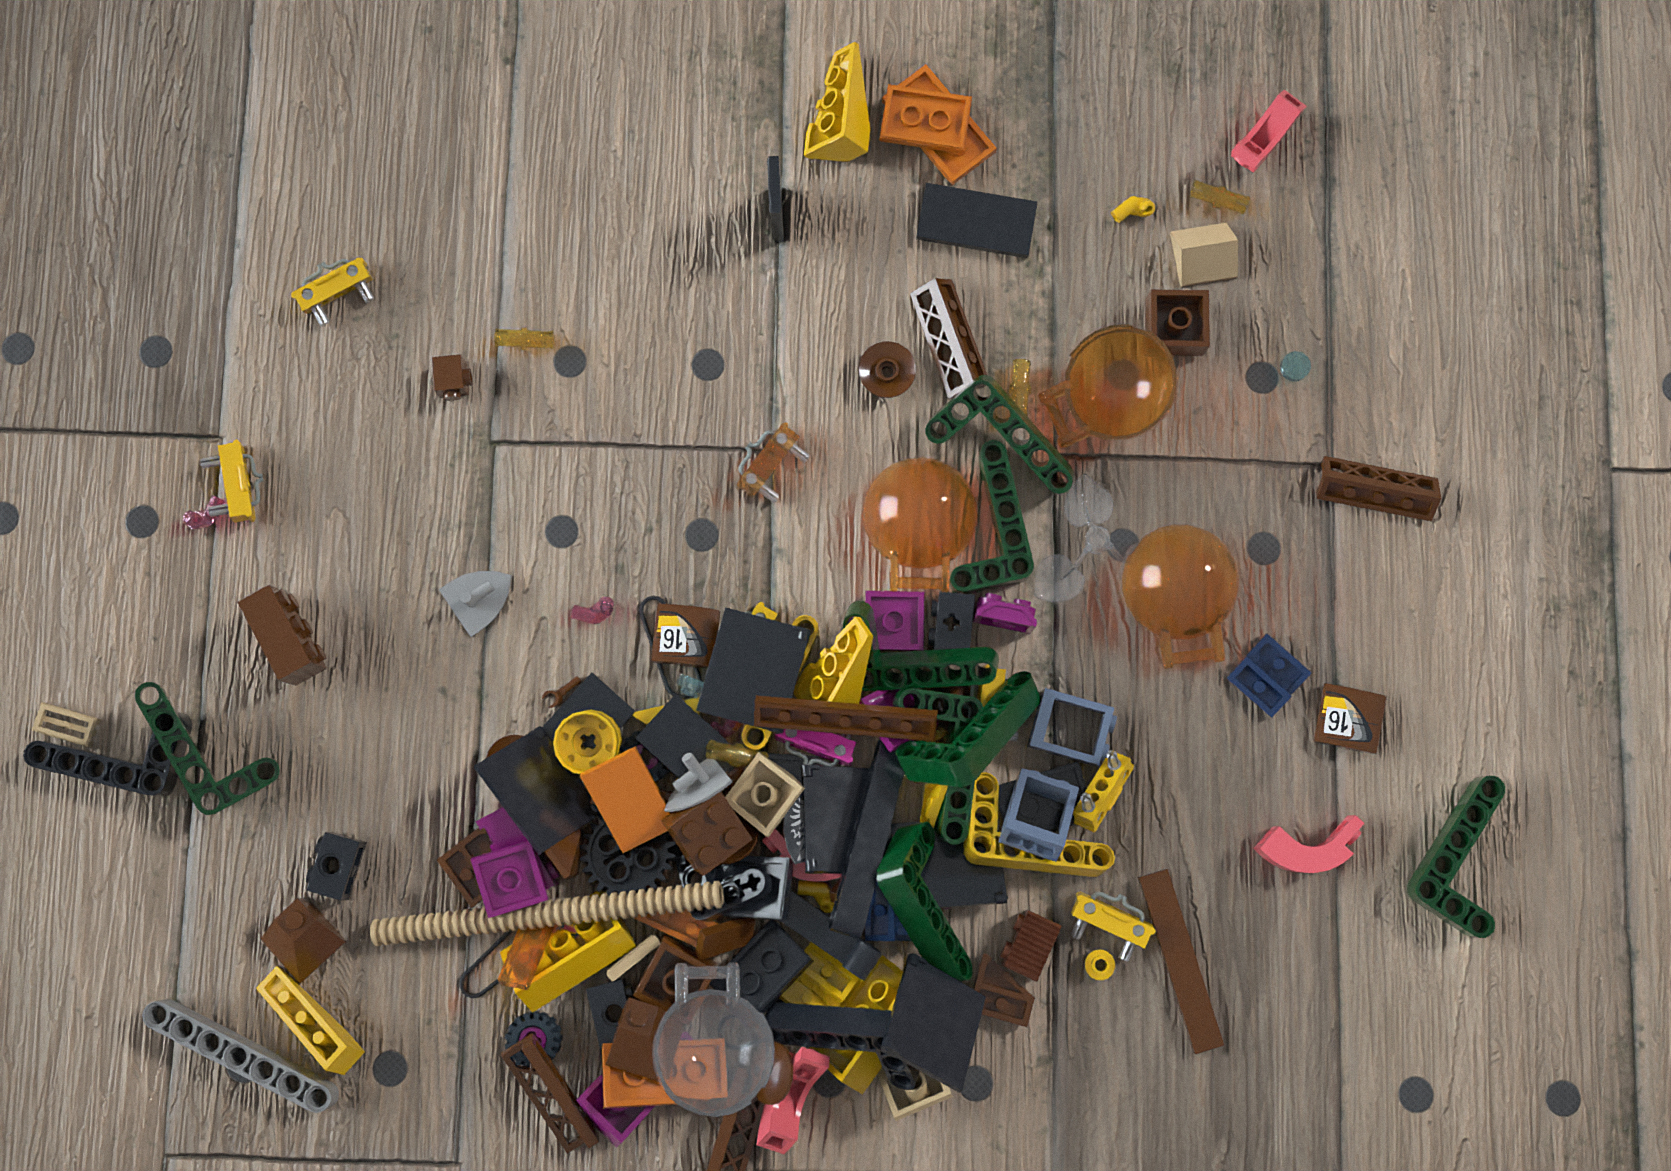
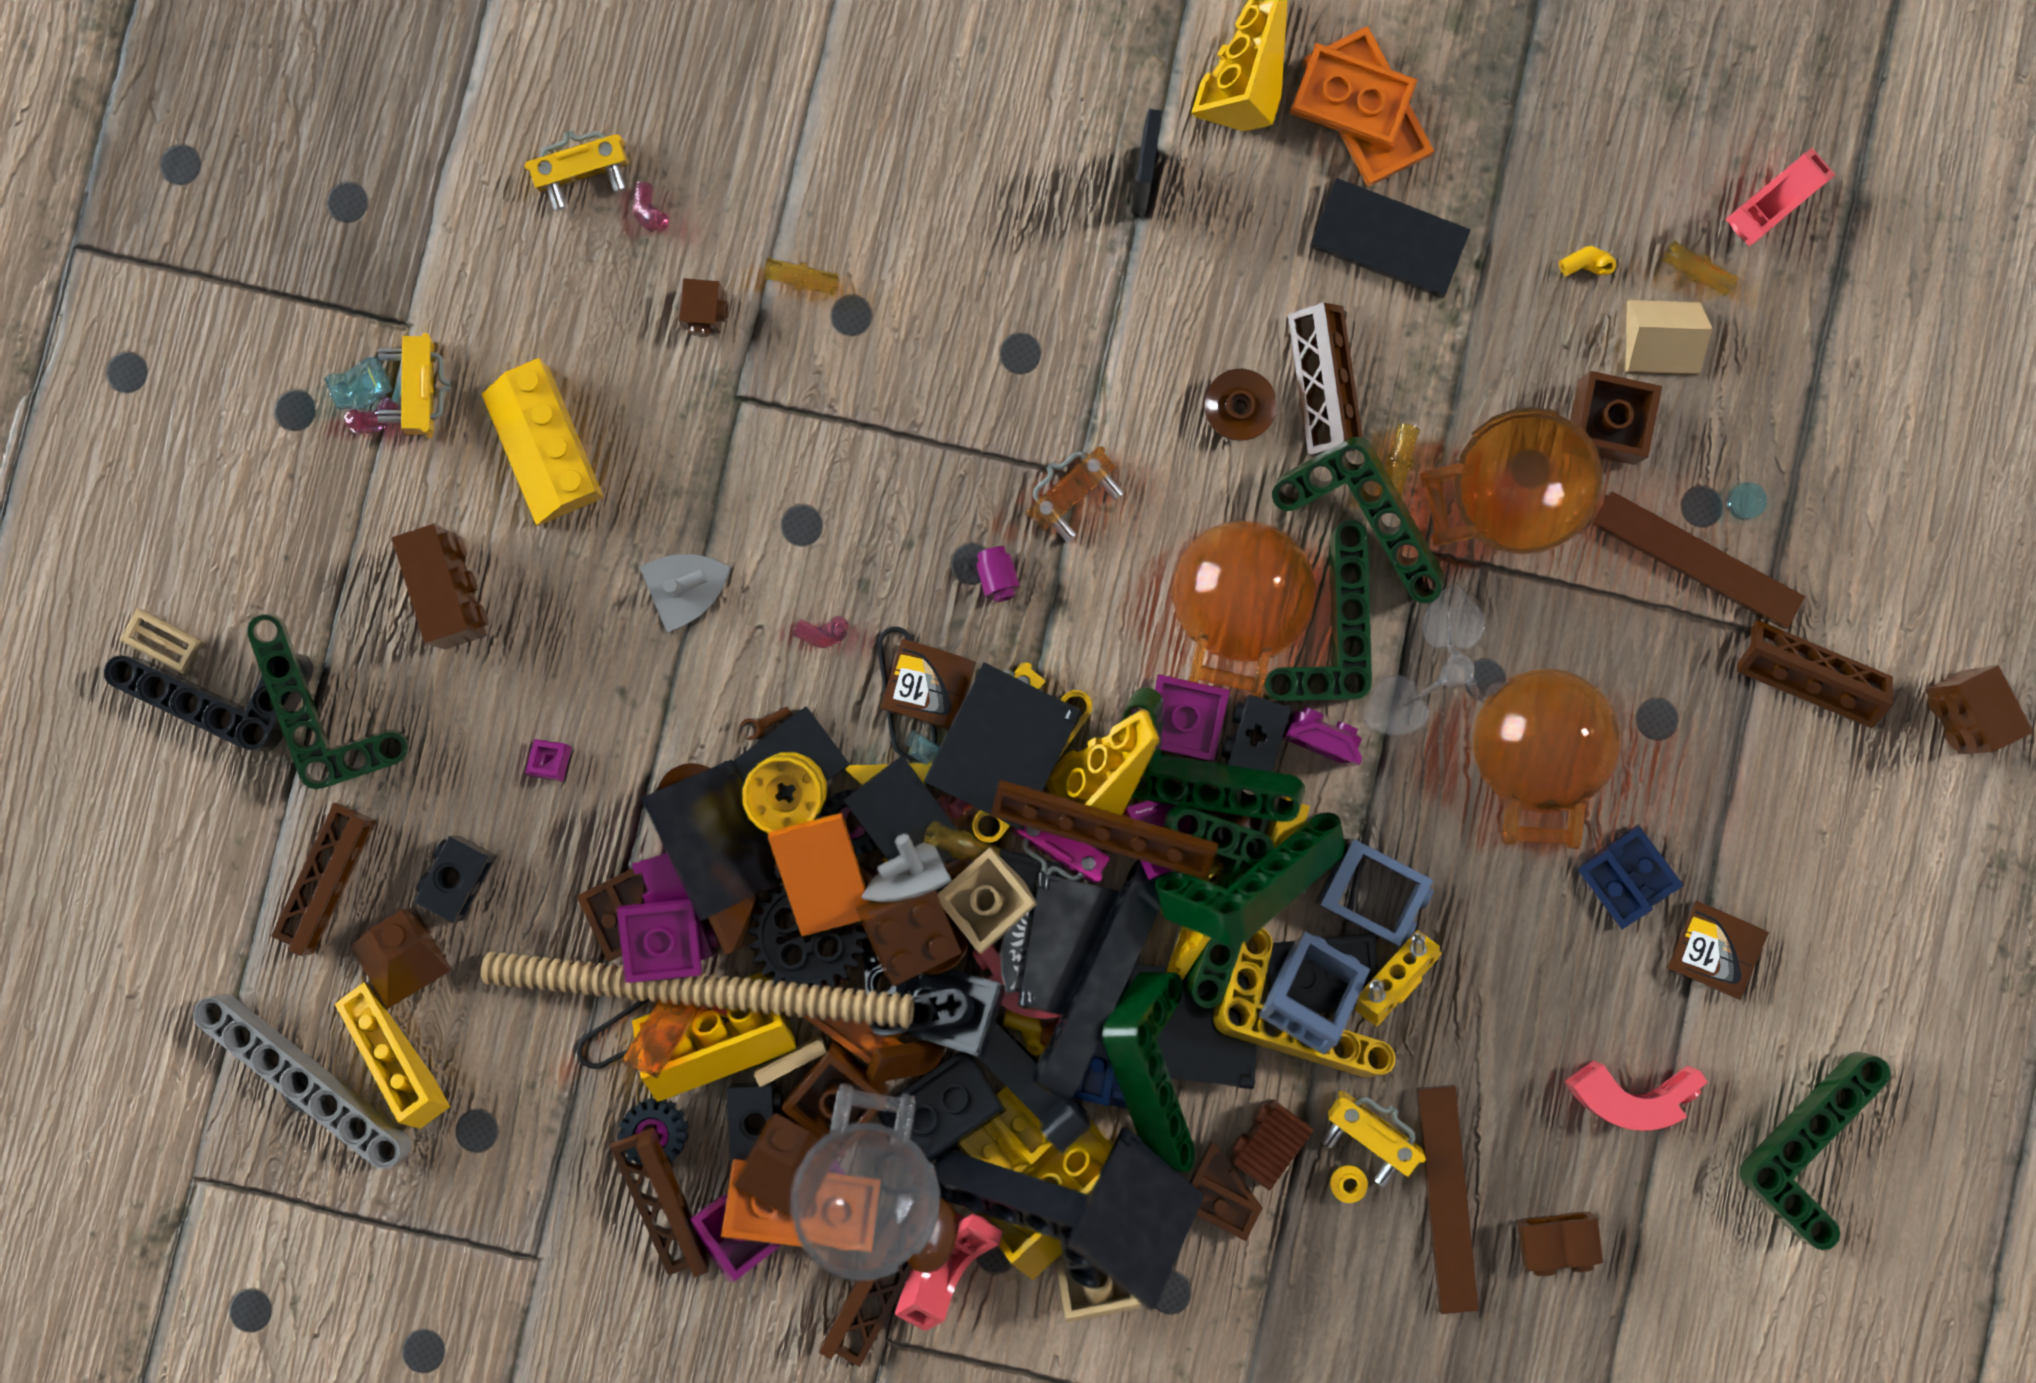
camera: 15 degrees right, 5 degrees up
none -> reddish brown fence [271,802,376,956]
none -> clear light blue bracket [324,357,392,410]
none -> yellow slope [481,358,604,526]
none -> magenta tile [525,739,572,782]
none -> clear pink arm [633,182,669,232]
none -> magenta brick [976,546,1020,603]
none -> reddish brown brick [1517,1212,1603,1276]
none -> reddish brown tile [1592,491,1805,629]
none -> reddish brown brick [1925,665,2034,754]

